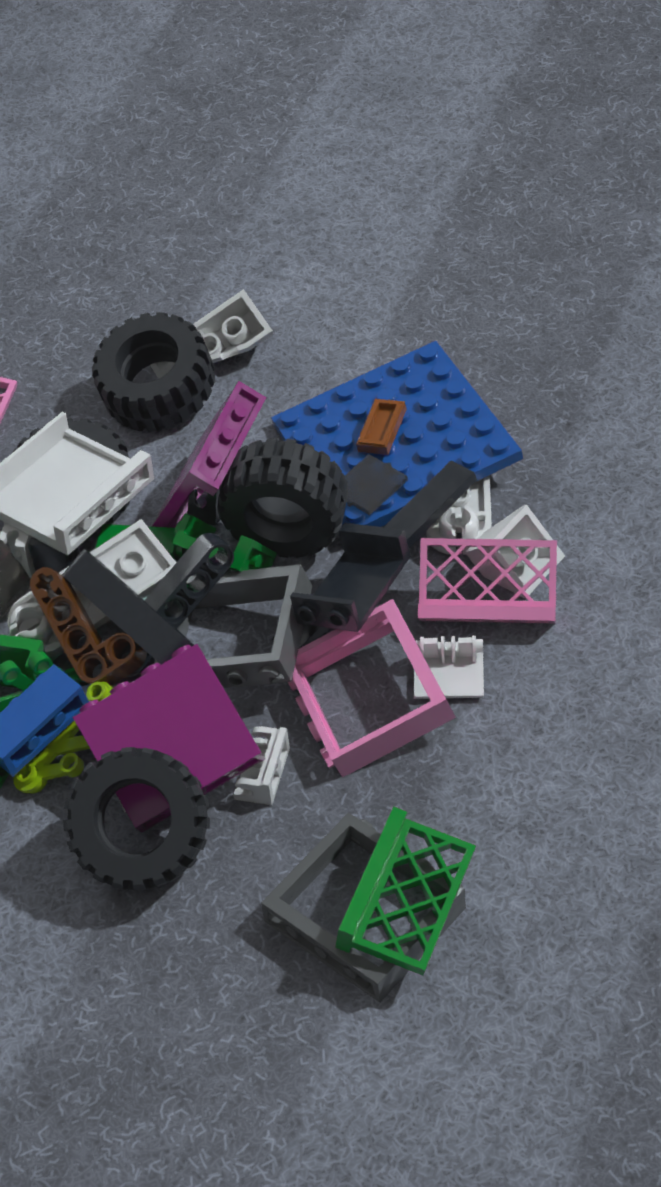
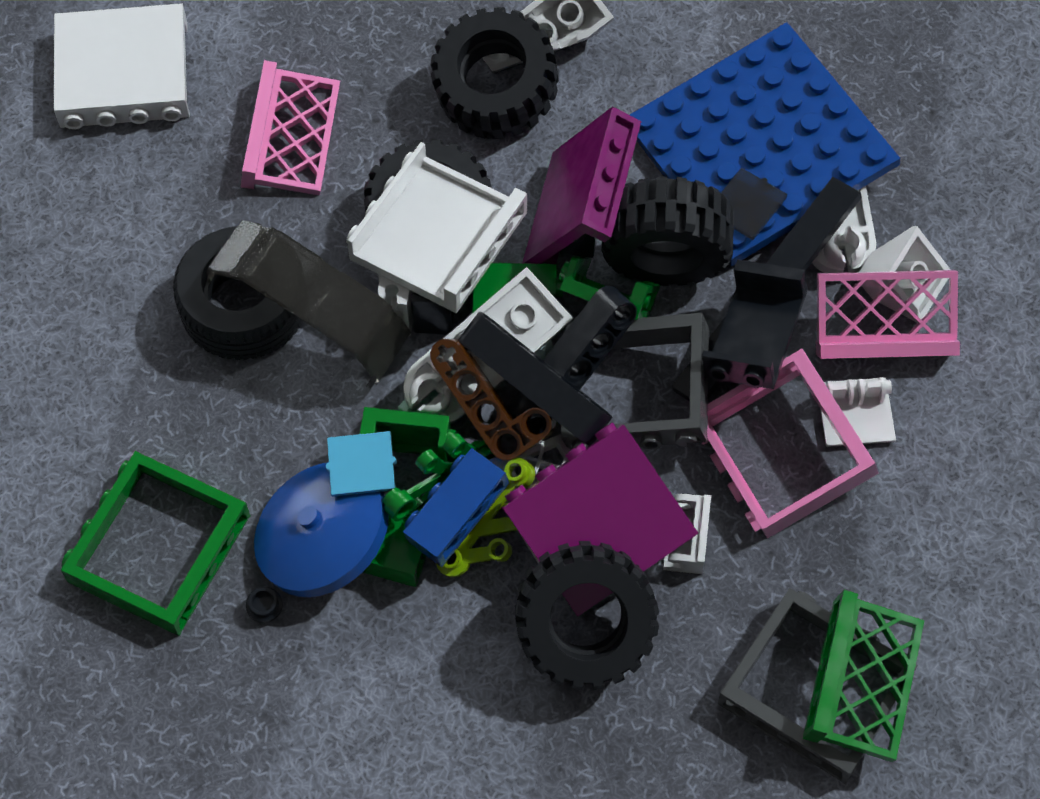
camera: 10 degrees left, 15 degrees up
dark orange tile [356,399,407,455] -> none

